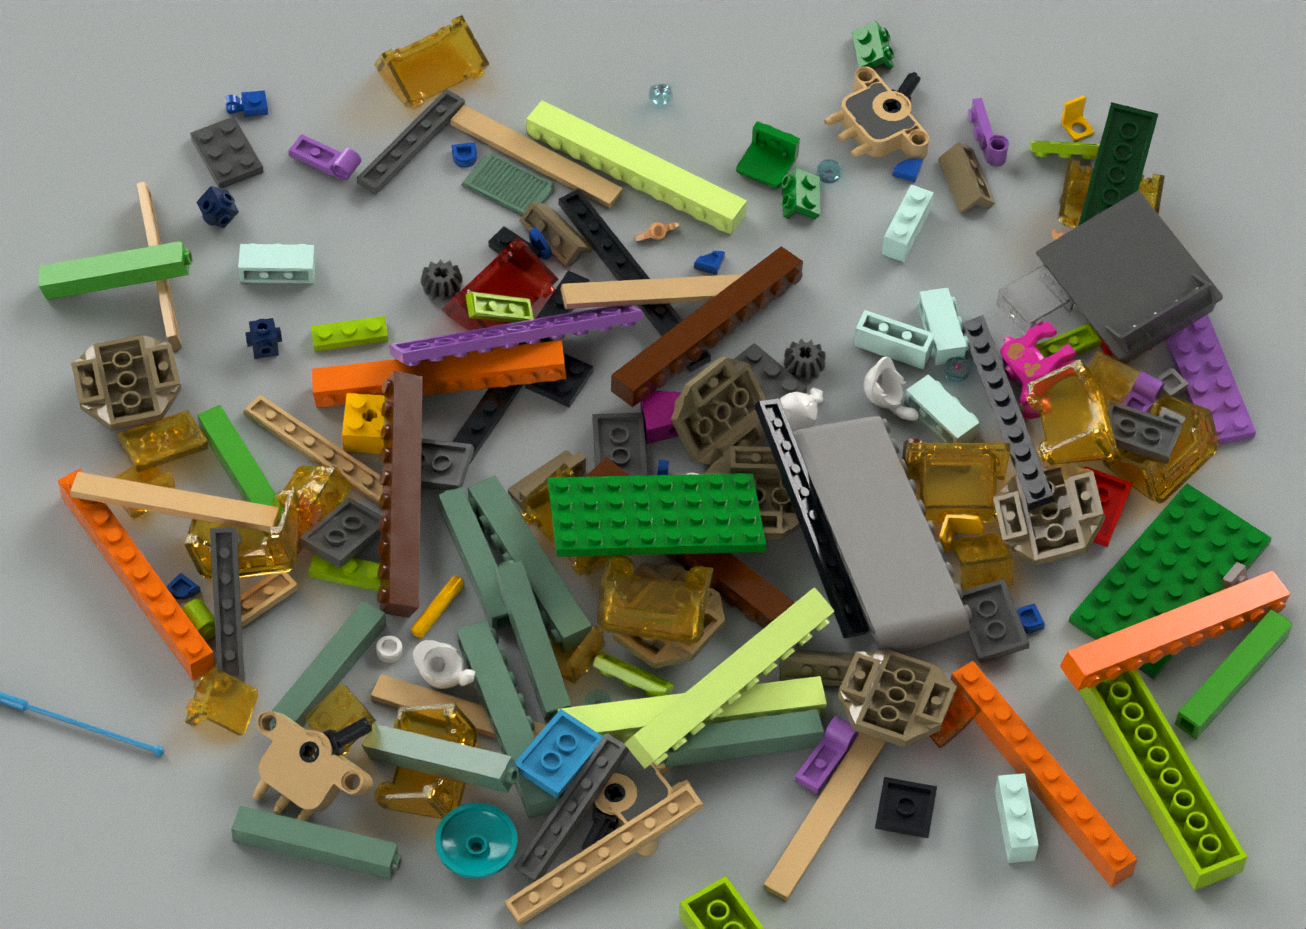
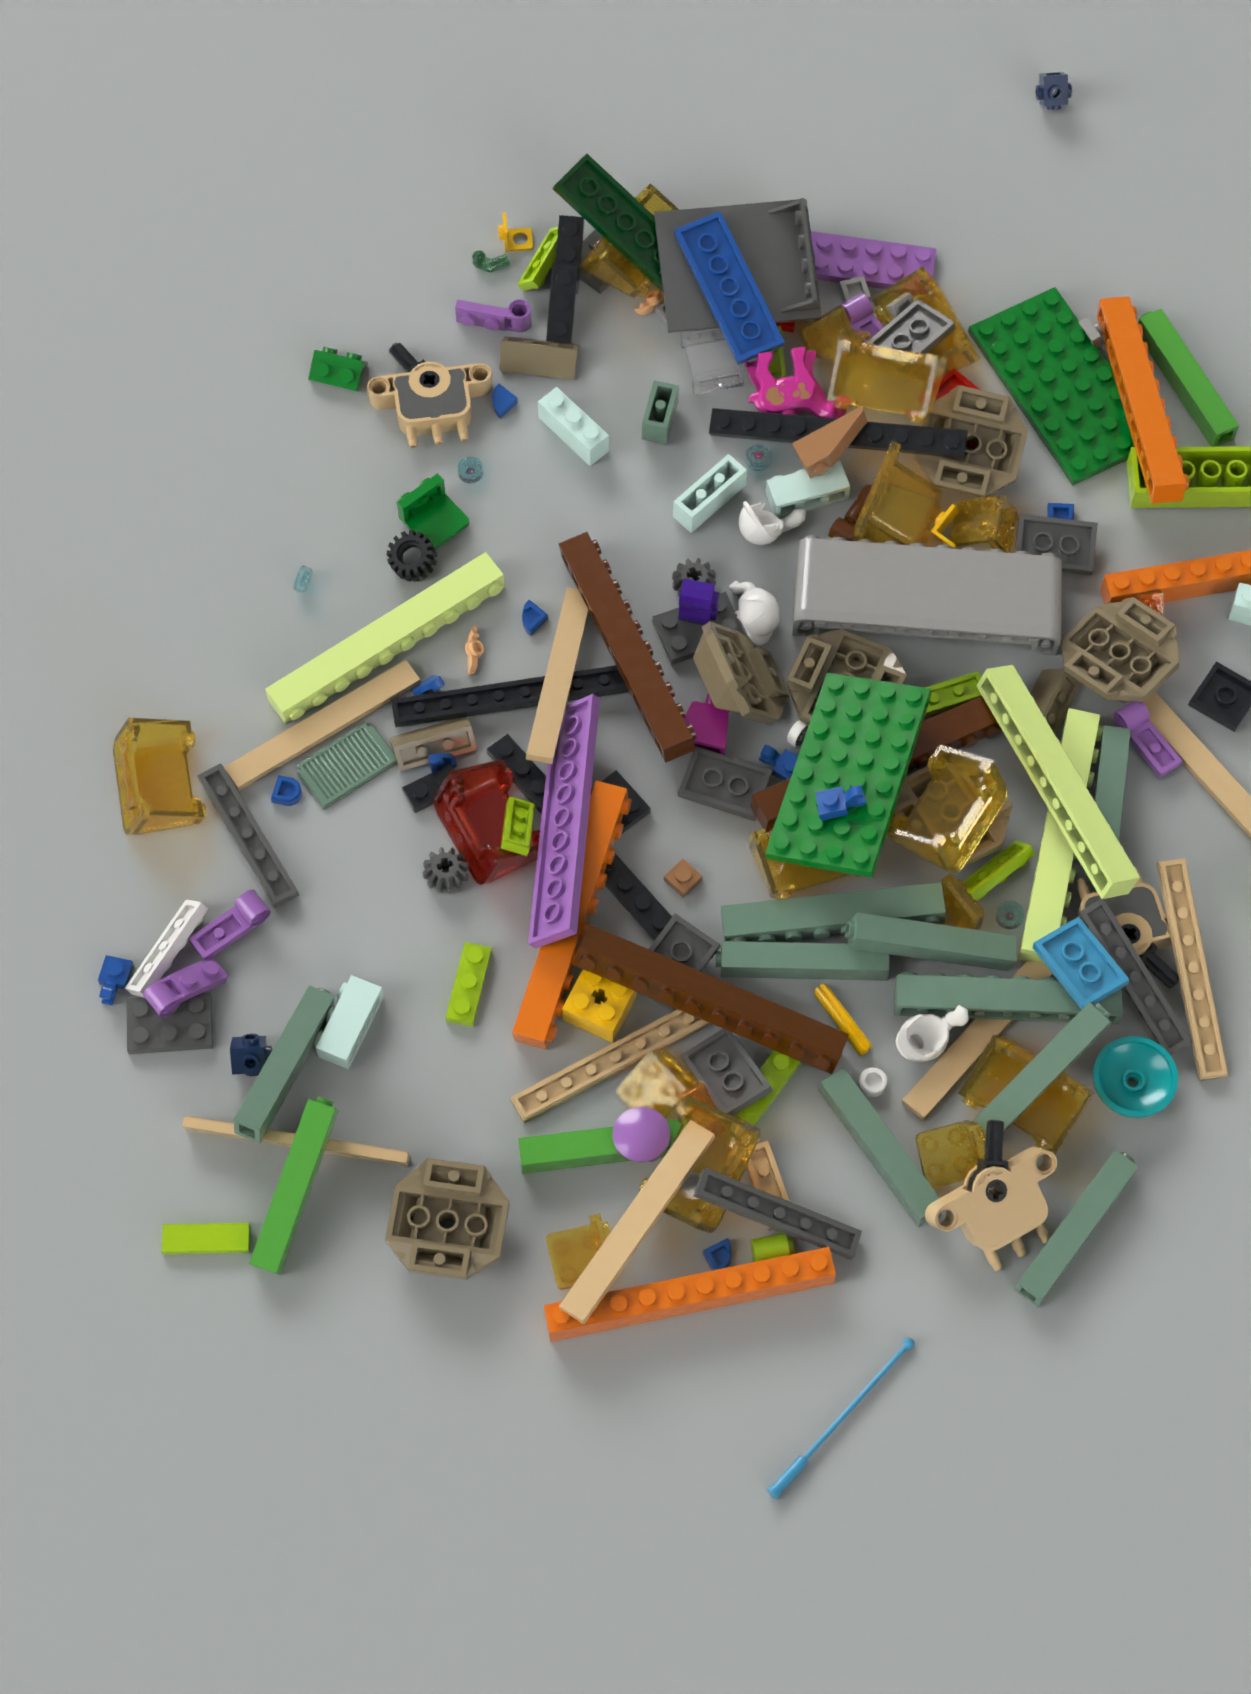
camera: 65 degrees left, 10 degrees up
clear yellow plate [117,410,209,473] -> none
clear yellow bracket [185,667,259,736] -> none
dark blue brick [245,318,282,359] -> none
dark tan panel [508,450,586,512] -> none
black plate [754,399,869,639] -> none
green bracket [781,167,820,220] -> none
light aqua brick [917,288,969,365] -> none
none -> white plate [125,900,208,998]
none -> medium lavender plate [143,956,228,1017]
none -> lime tile [161,1223,250,1255]
none -> sand green brick [234,985,335,1143]
none -> black tyre [386,530,437,582]
none -> blue tile [411,676,445,696]
none -> clear green arm [472,250,510,273]
none -> black bracket [546,215,585,343]
none -> medium lavender dish [613,1107,670,1162]
none -> sand green brick [642,380,679,445]
none -> medium nougat plate [664,859,703,898]
none -> blue plate [674,211,785,365]
none -> dark purple brick [678,578,720,625]
none -> medium nougat slope [792,406,868,479]
none -> blue plate [815,785,866,821]
none -> lime plate [924,671,982,718]

